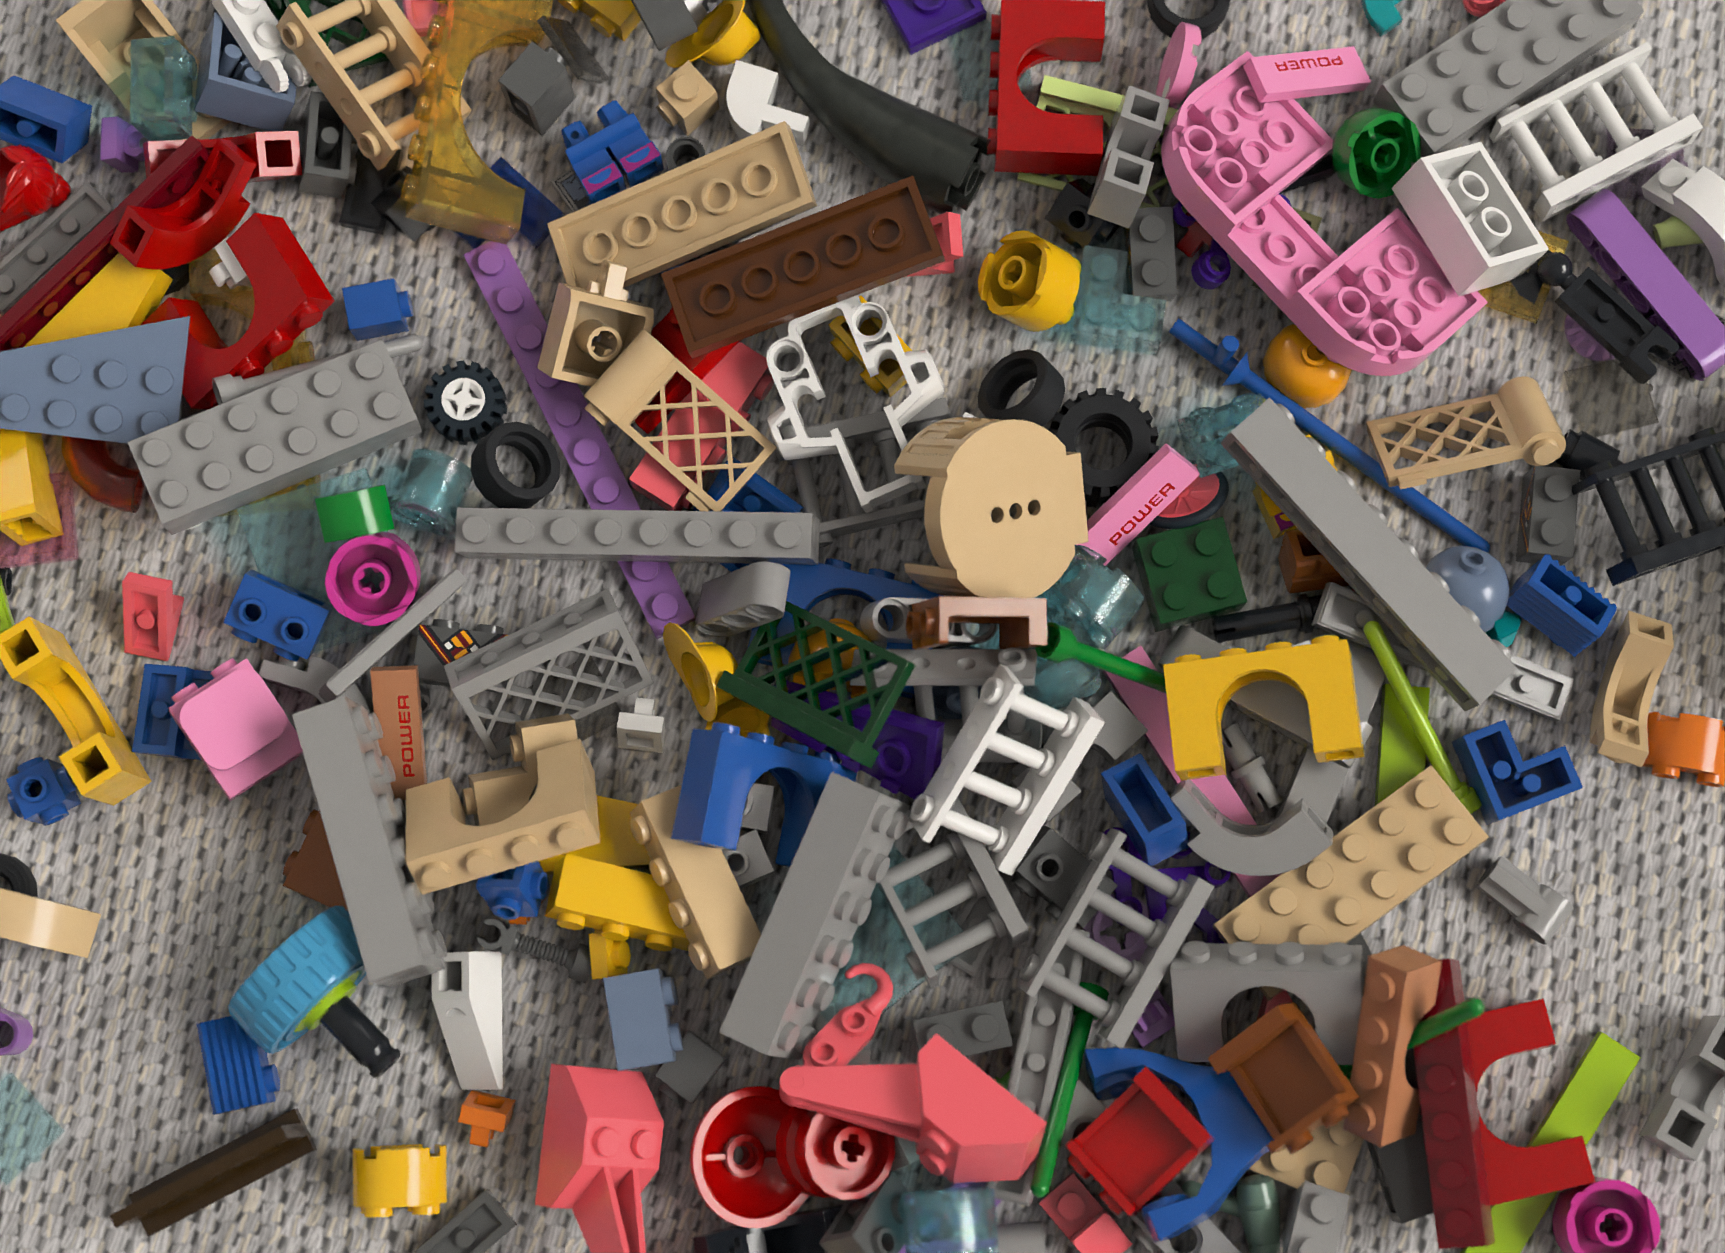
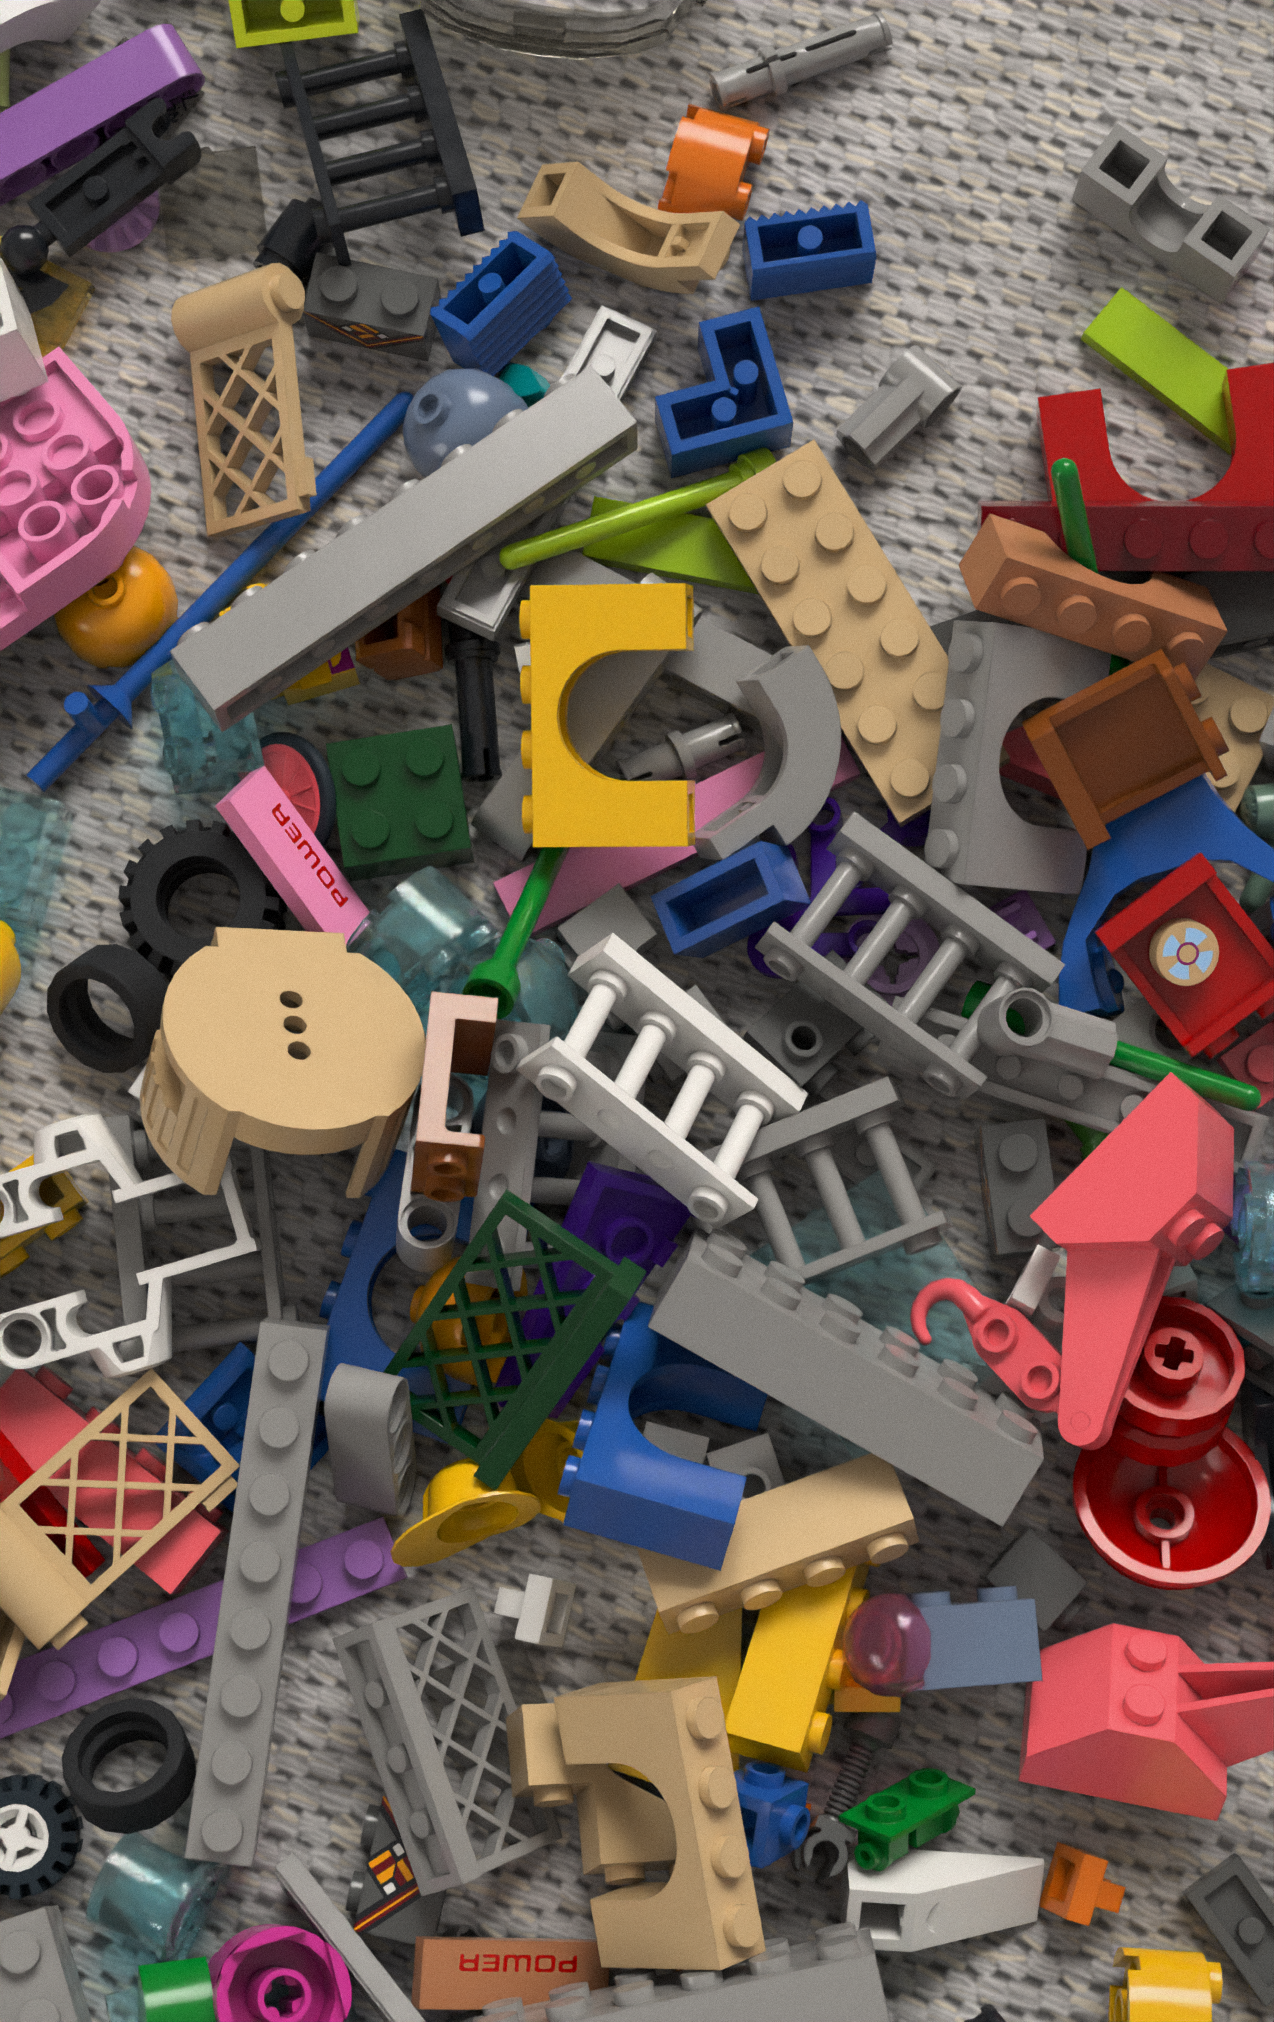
camera: 85 degrees left, 0 degrees up
none -> blue brick [742,200,877,301]
none -> green hinge [839,1768,976,1871]
none -> clear pink hair [841,1593,931,1698]
none -> light grey piece [977,987,1119,1079]
none -> white tile [1005,1244,1066,1332]
none -> tan tile [1149,918,1219,986]

